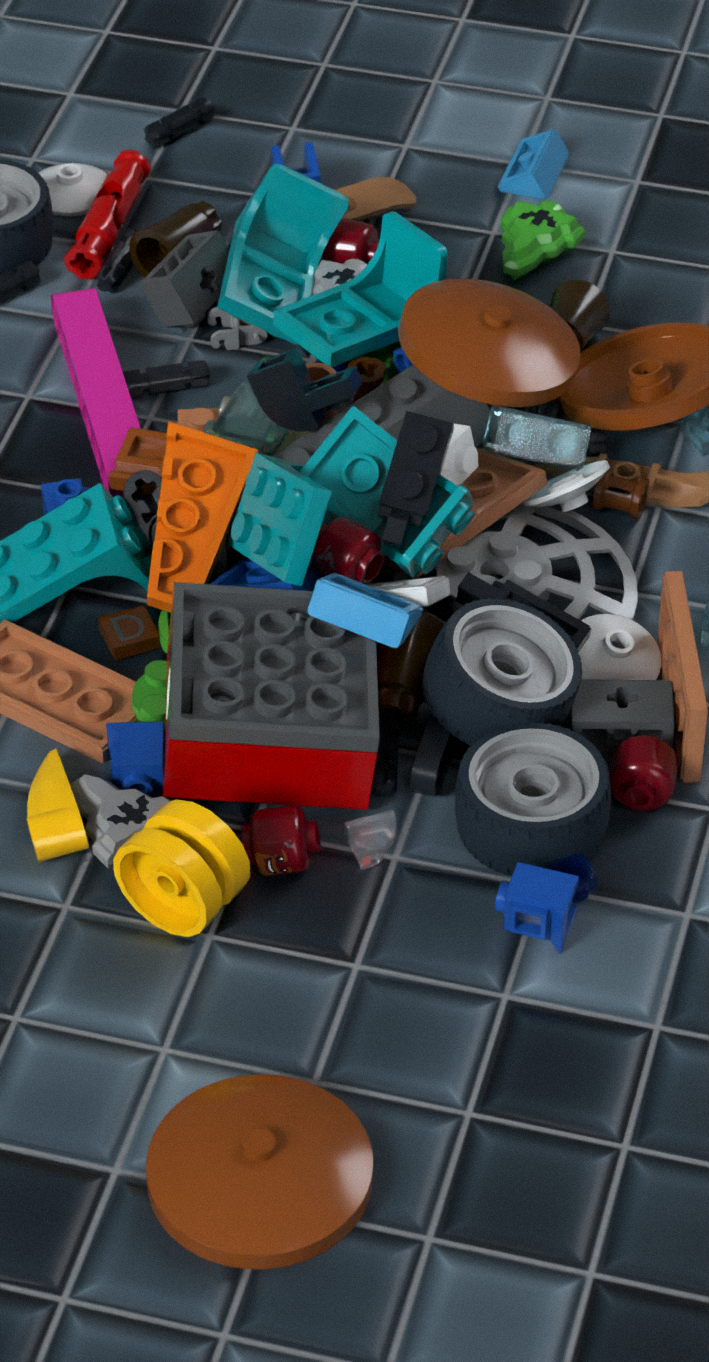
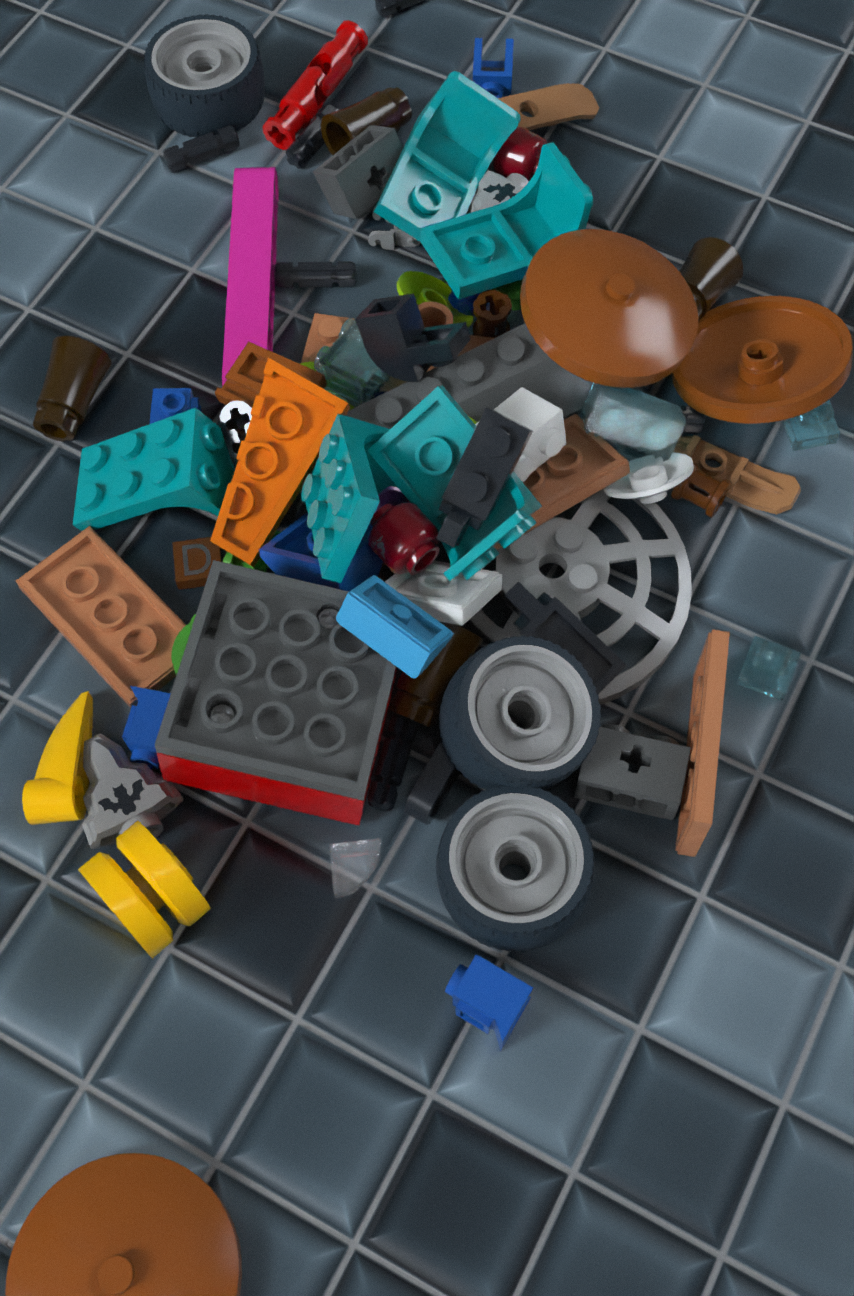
camera: 15 degrees right, 20 degrees up
white dish [39,163,107,217] -> none
dark red head [242,805,321,877] -> none
dark azure slope [498,129,569,199] -> none
bright green rock [500,200,586,280] -> none
clear blue plate [551,854,597,903] -> none
white dish [578,614,661,680] -> none
dark red head [609,735,679,811] -> none

